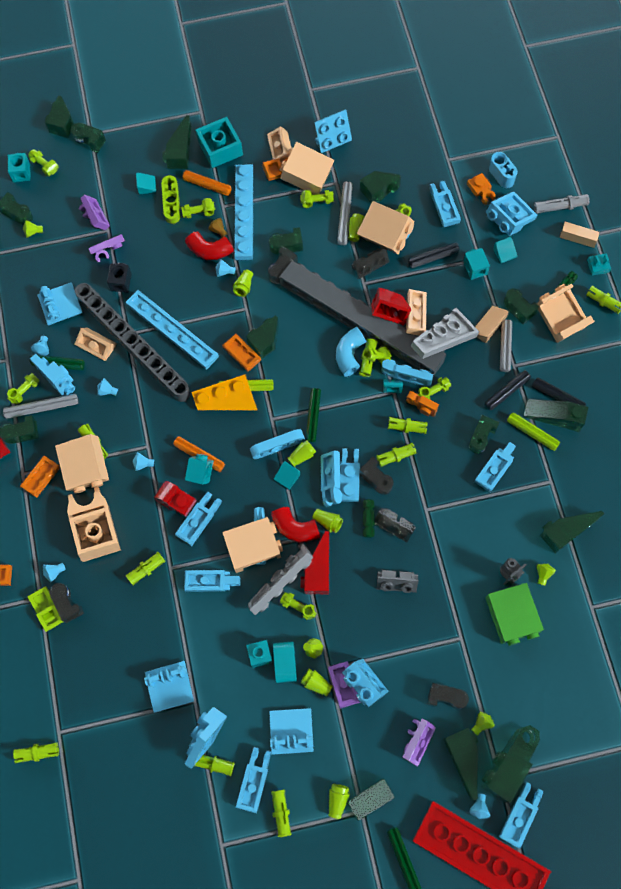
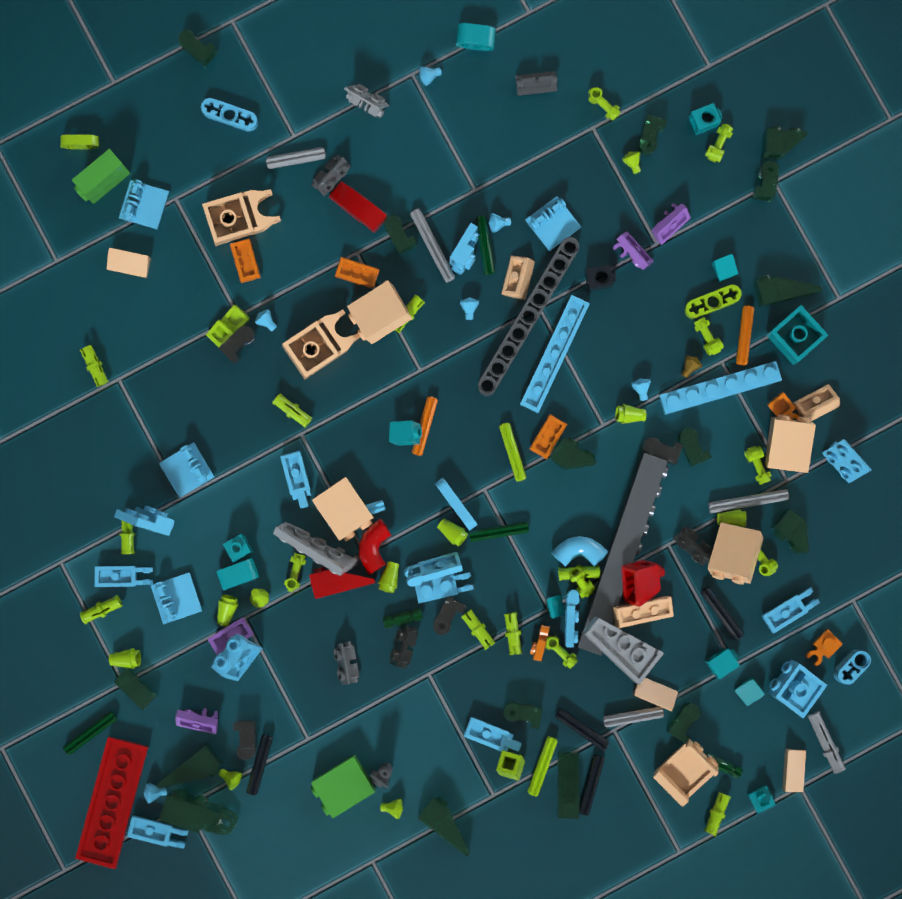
camera: 70 degrees right, 15 degrees up
lime bar [7,373,39,404] -> none
medium azure rock [133,452,154,471] -> none
red brick [154,481,196,517] -> none
medium azure hinge [175,492,222,546] -> none
red cylinder [185,232,234,260] -> none
light orange wing [191,374,258,410] -> none
teal slope [274,461,300,490] -> none
none -> black axle [246,734,273,795]
none -> lime brick [496,750,525,781]

